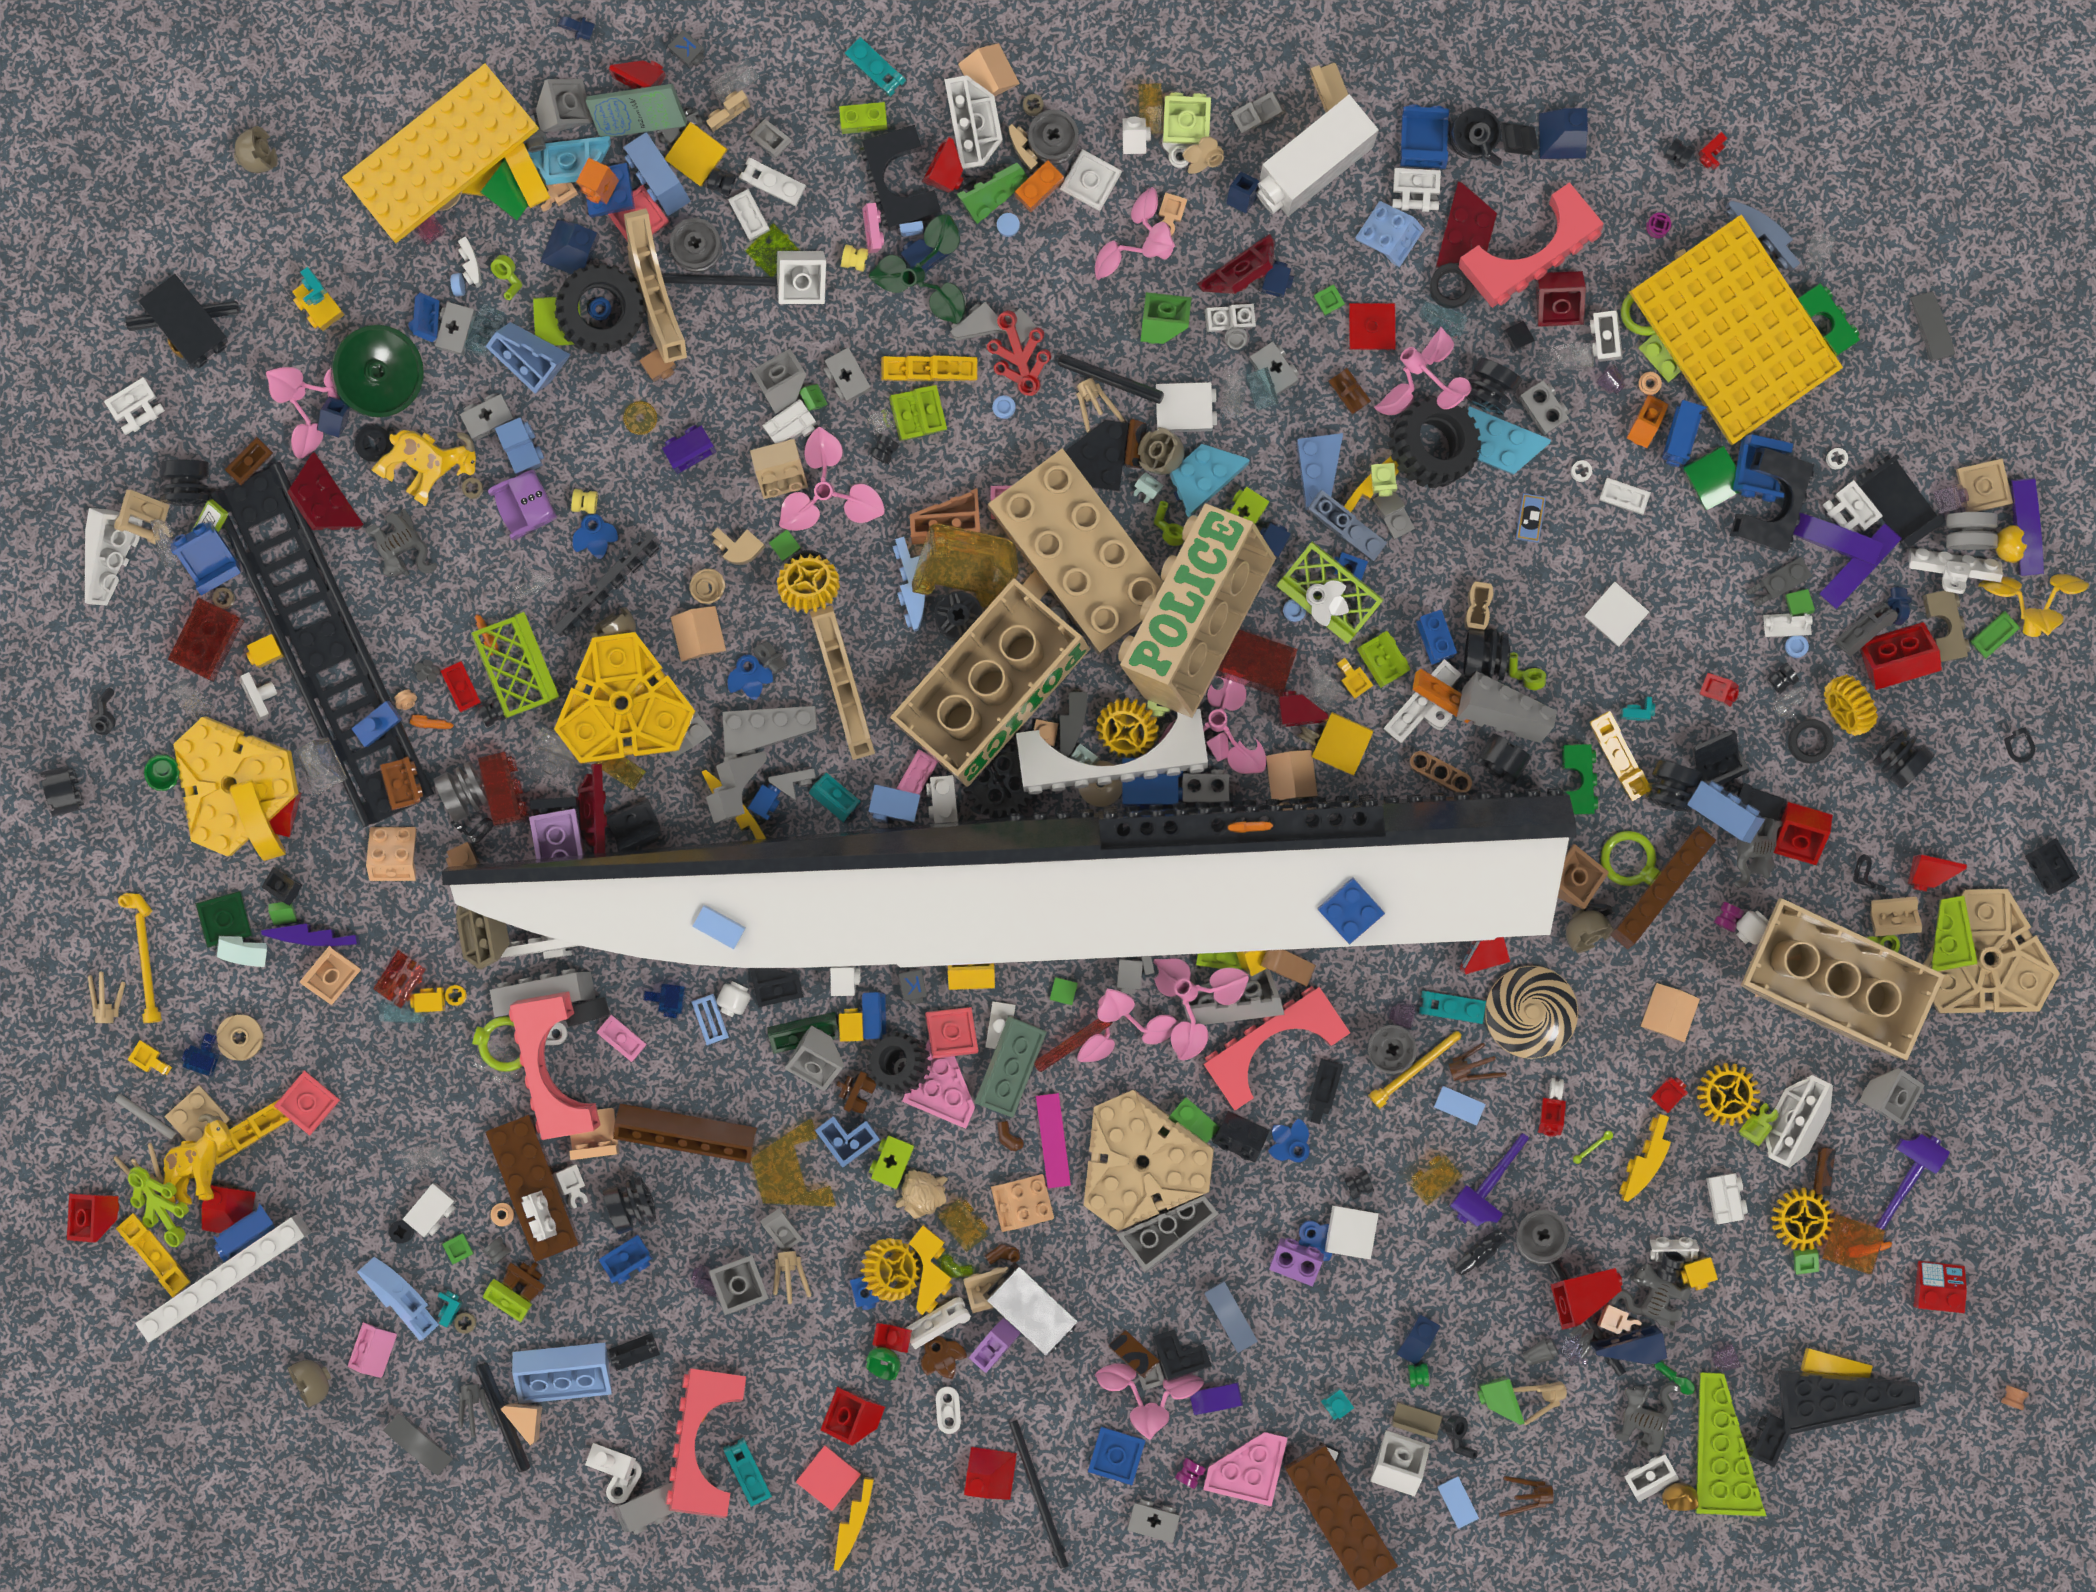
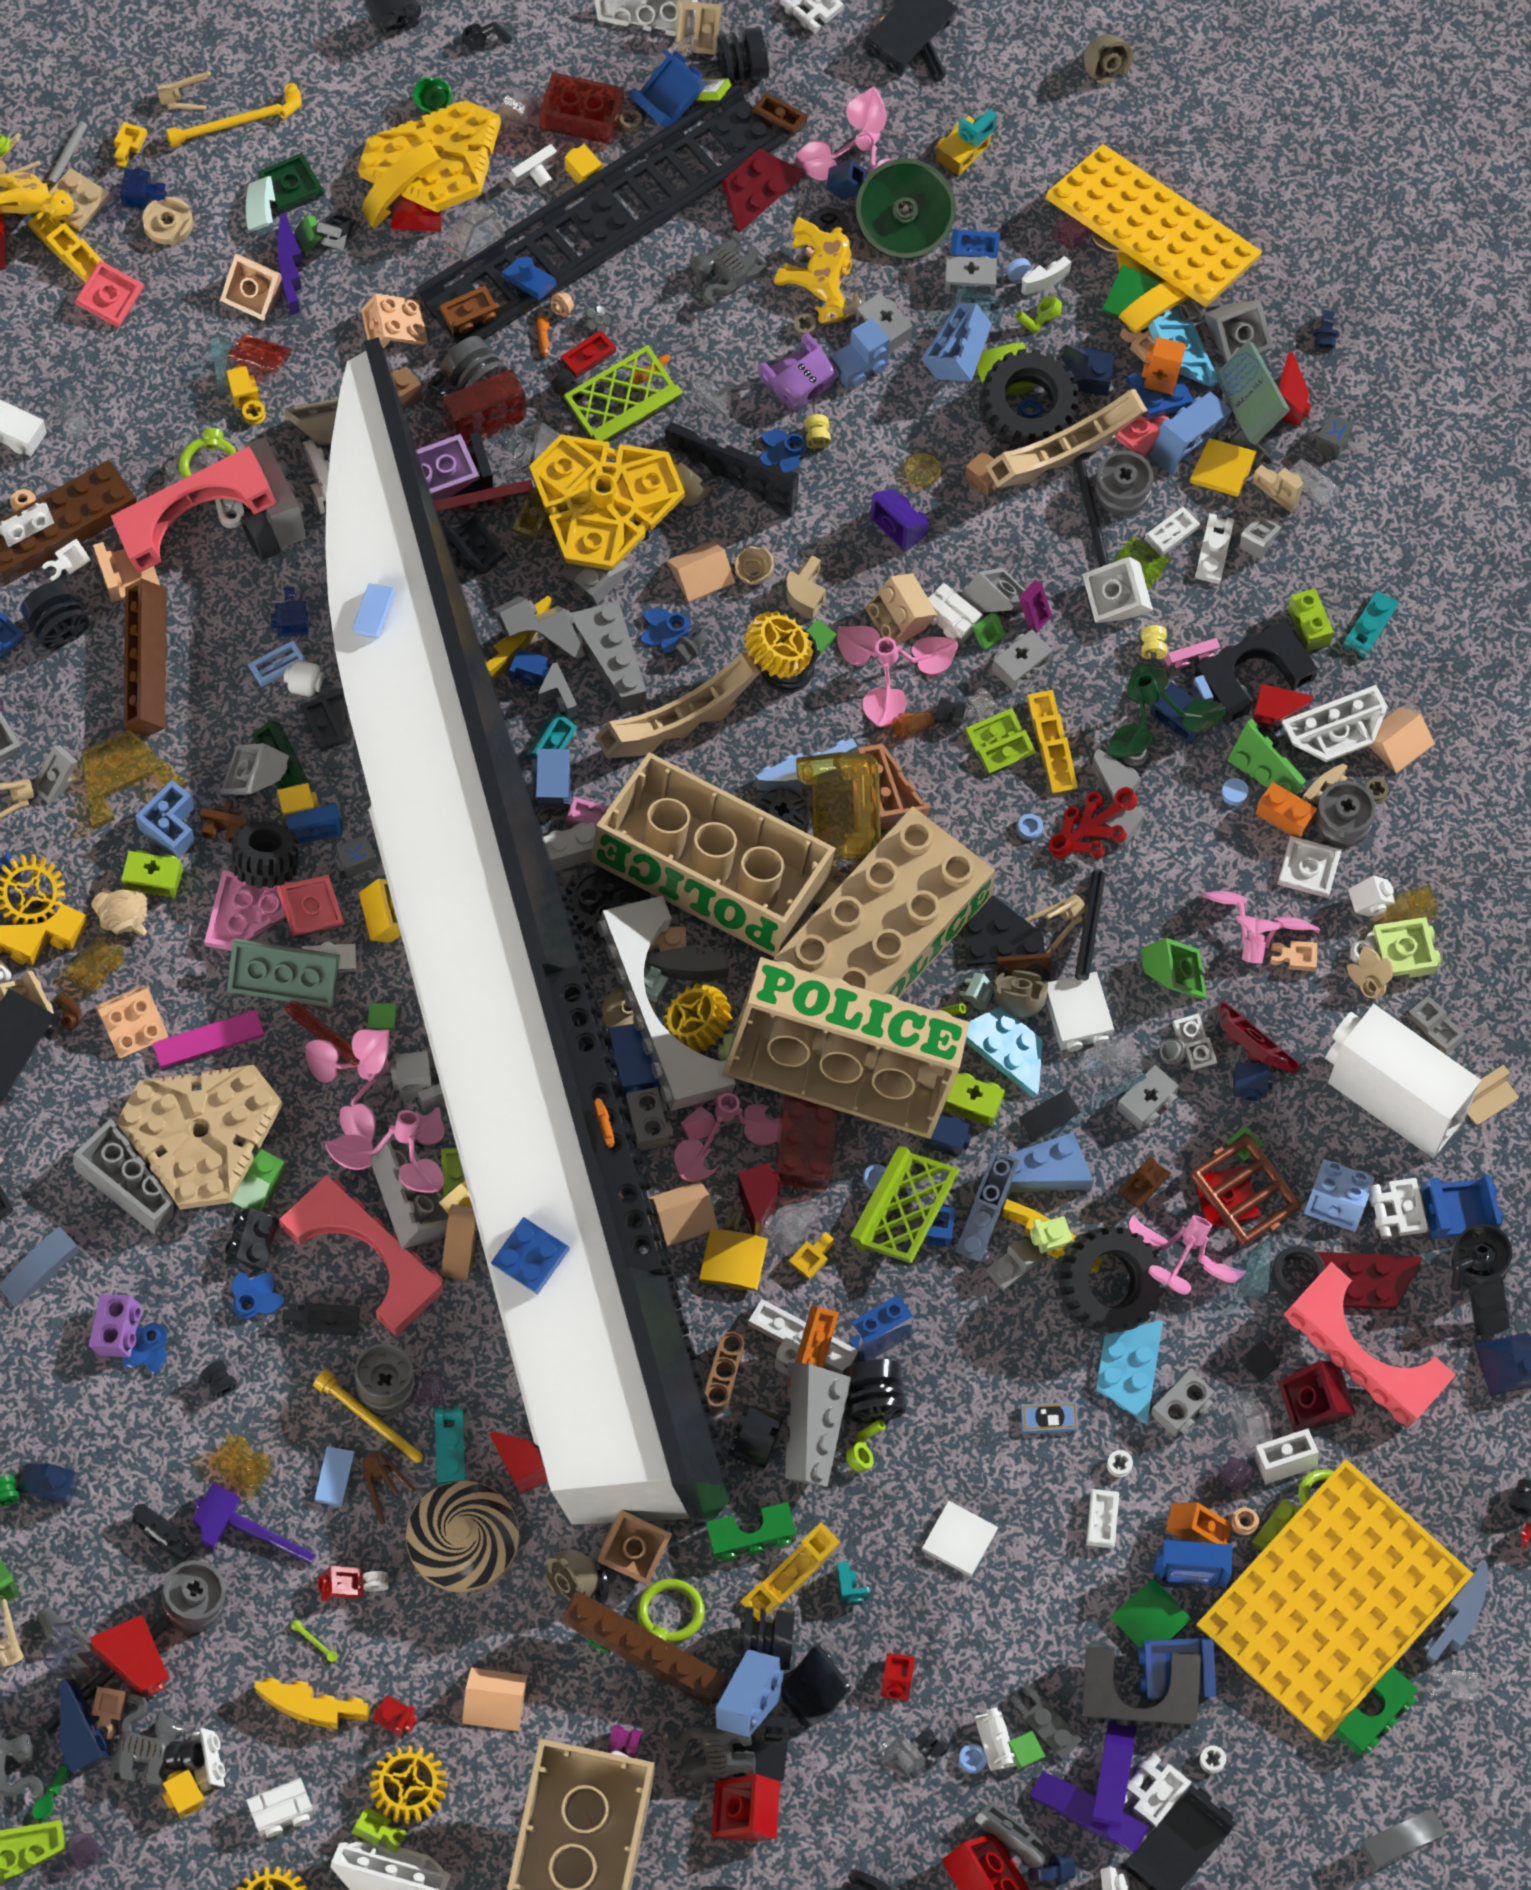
camera: 70 degrees right, 20 degrees down
bright pink plate [596,1015,647,1062] -> none
black wheel [707,167,736,196] -> none
white brick [830,966,861,996] -> none
clear neon green arm [941,1255,973,1278] -> none
reddish brown arm [997,1121,1024,1152] -> none
dark blue brick [1226,171,1260,214] -> none
white plate [1306,580,1349,626] -> none
white tile [1325,1206,1378,1260] -> none
lime bracket [1357,631,1411,688] -> none
tan brick [1464,582,1493,630] -> none
black wheel [1465,357,1522,415] -> none
magenta wheel [1646,212,1671,239] -> none
black tyre [1788,719,1834,764] -> none
yellow gear [1824,674,1878,736] -> none
none -> clear orange cone [893,711,934,739]
none -> magenta plate [1019,580,1052,633]
none -> black slope [1019,1089,1082,1141]
none -> copper bar [1189,1135,1302,1246]

